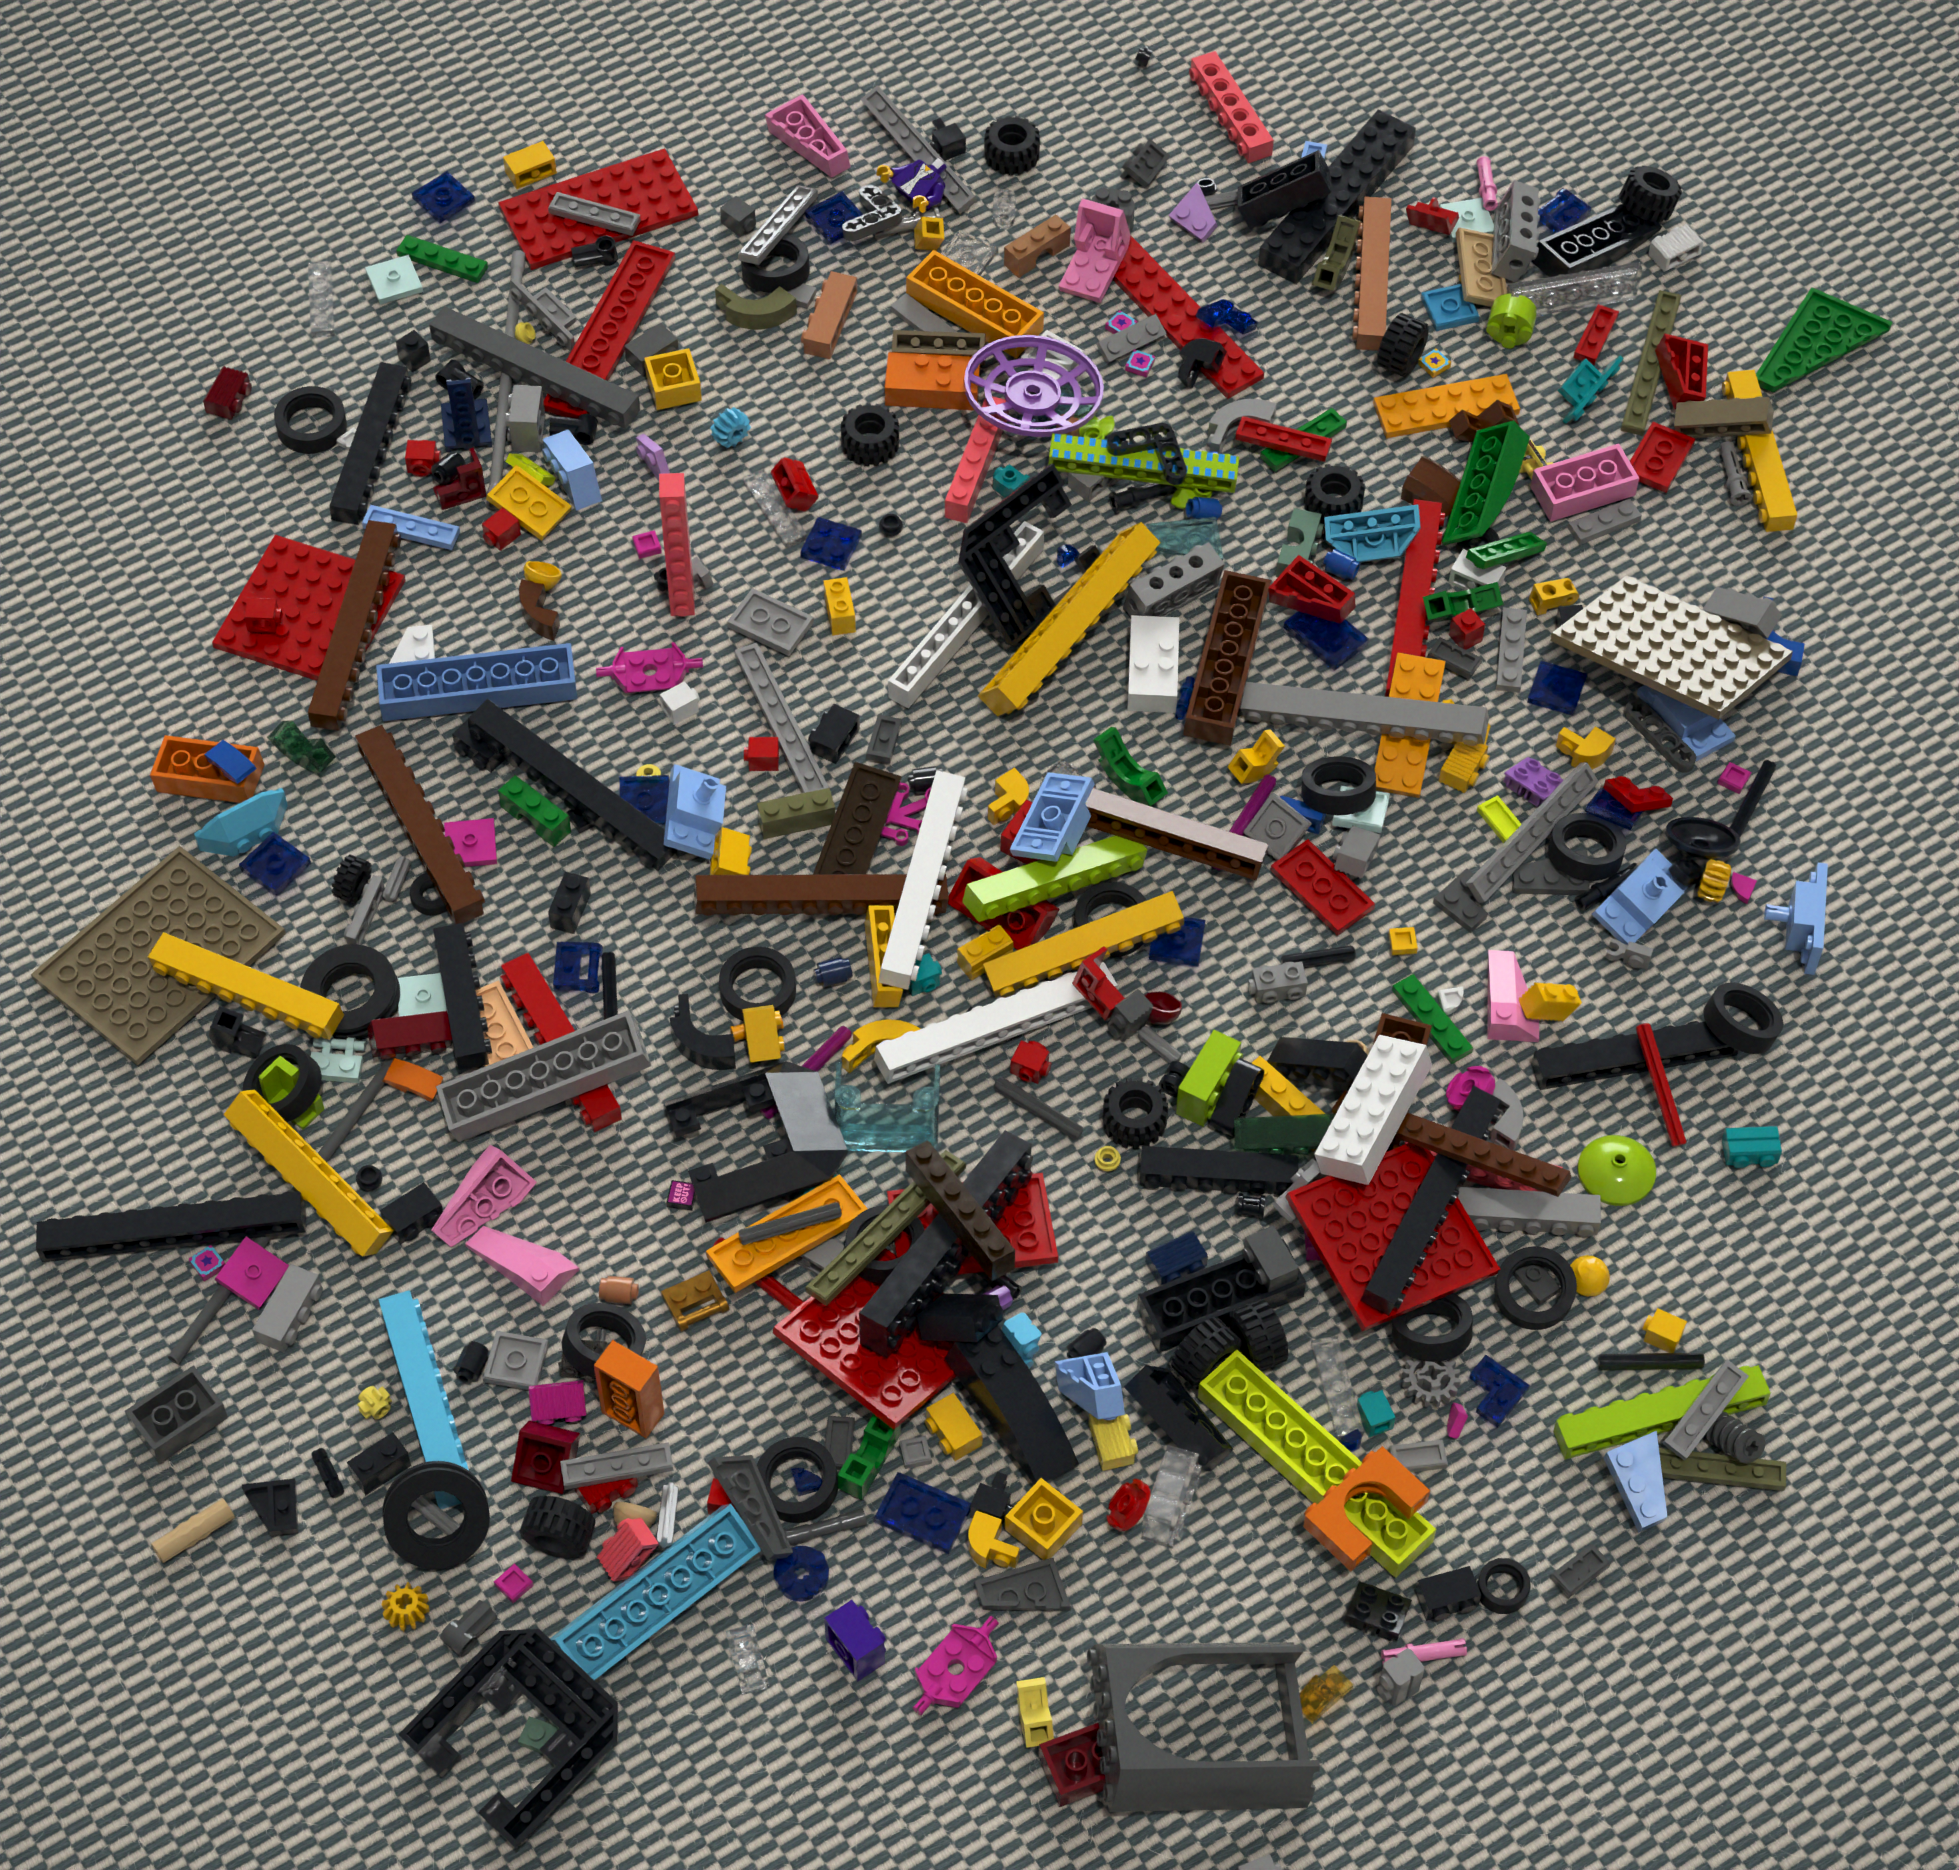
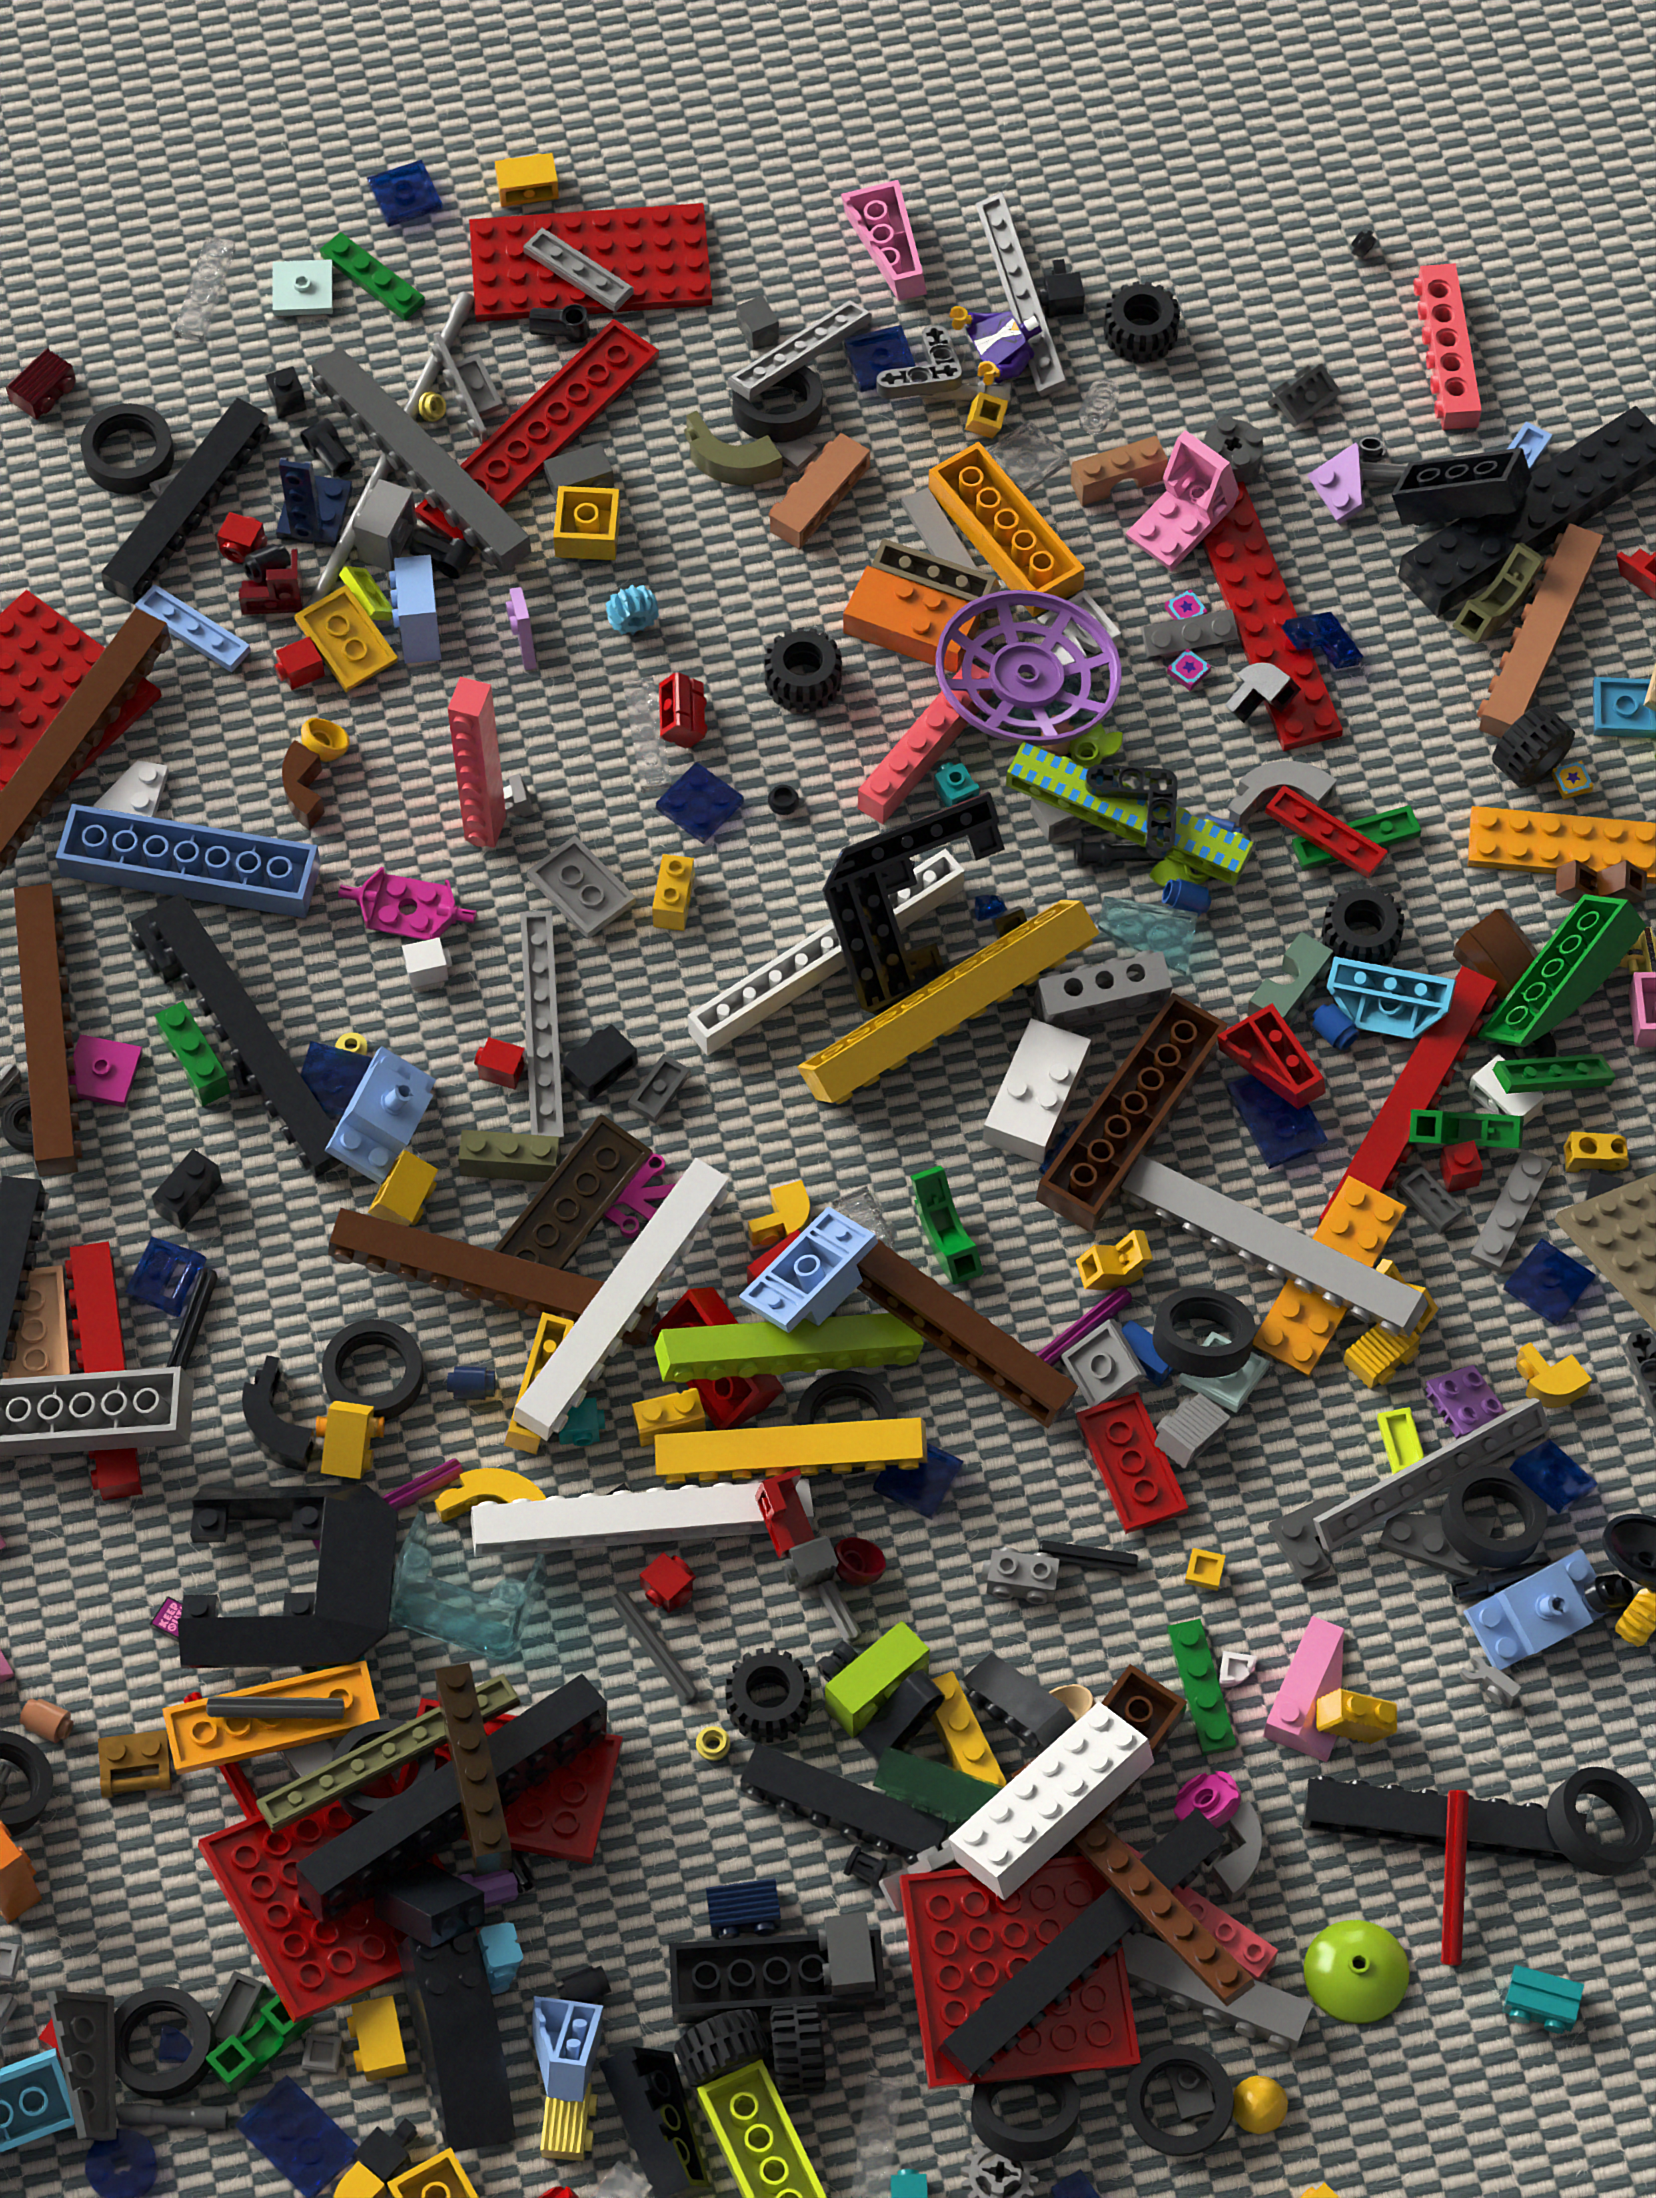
camera: 20 degrees right, 5 degrees up
black brick [908,766,943,794] -> none
red plate [1603,776,1673,813] -> none

